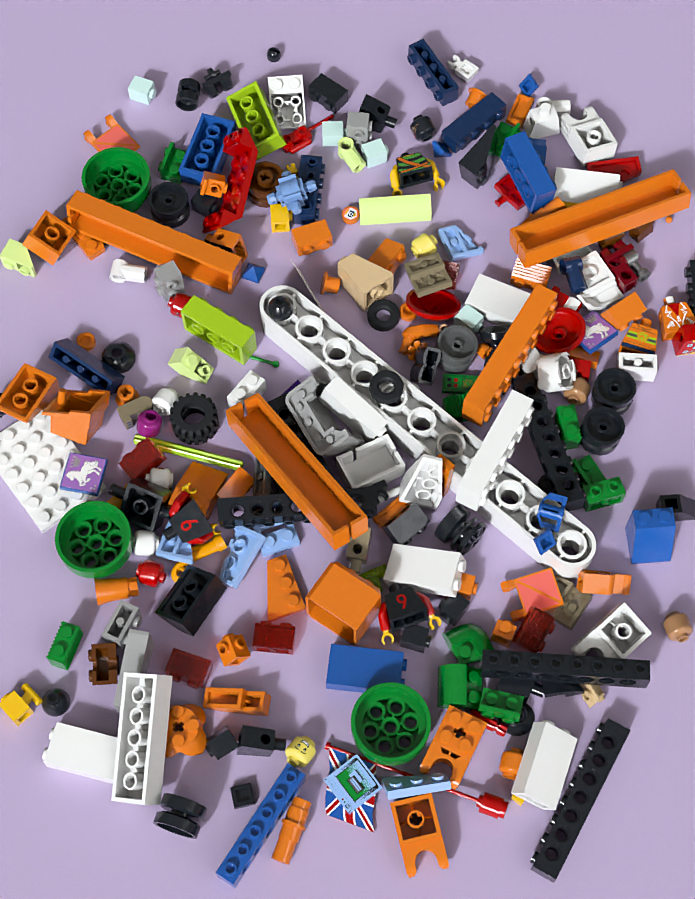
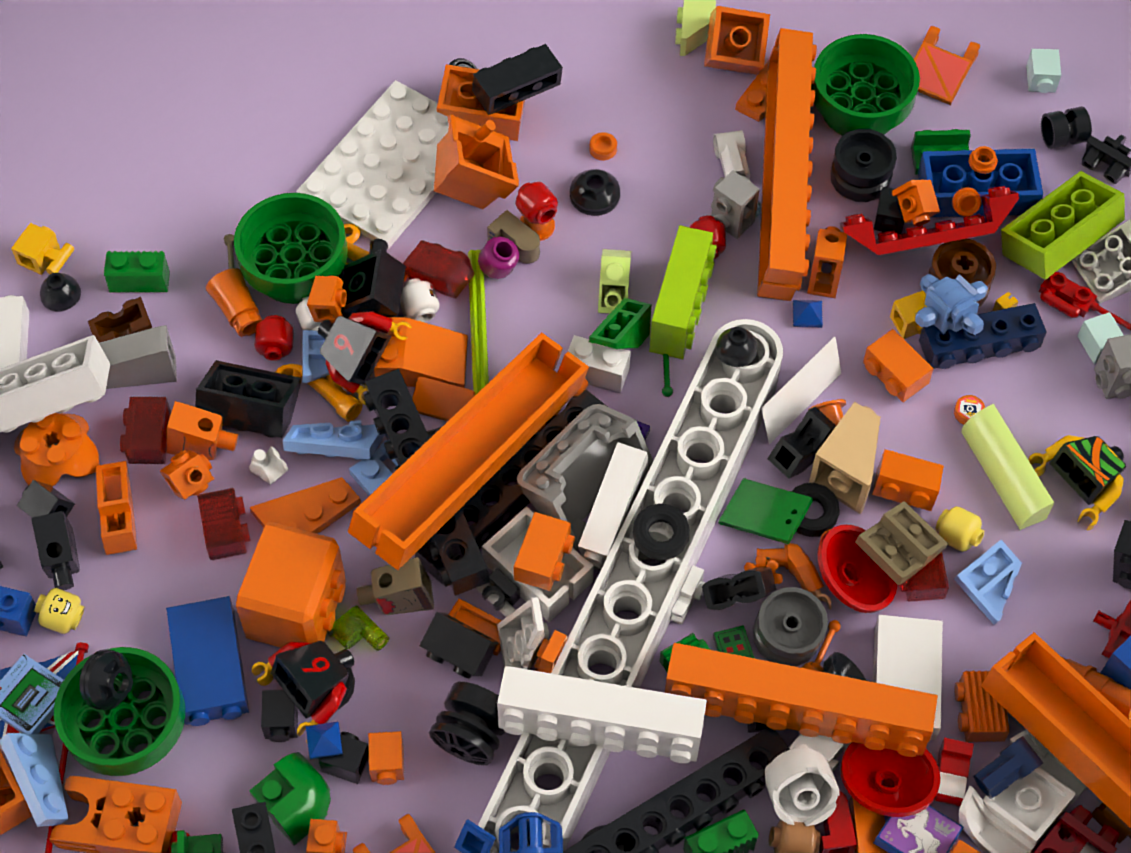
camera: 70 degrees right, 5 degrees down
dark blue brick [48,338,125,395] -> none
tile [60,452,108,496] -> none
light grey brick [102,600,142,650] -> none
white head [152,388,179,416] -> none
black tyre [169,392,219,445] -> none
yellowish green piece [338,137,366,173] -> none
light aqua brick [361,138,389,168] -> none
white brick [383,544,467,597] -> none
green brick [437,664,482,711] -> none
light aqua brick [454,304,484,334] -> none
none -> black piece [80,649,133,710]
none -> orange torso [167,401,238,461]
none -> dark tan hinge [224,234,234,269]
none -> white arm [249,446,288,485]
none -> blue slope [306,721,343,760]
none -> orange brick [307,275,347,323]
none -> black brick [472,44,563,115]
none -> orange brick [513,512,575,591]
none -> red head [515,182,558,224]
none -> green slope [589,298,652,349]
none -> green container [718,478,813,545]
none -> black brick [767,407,836,479]
none -> orange plate [952,187,981,216]
none -> orange plate [968,146,998,174]

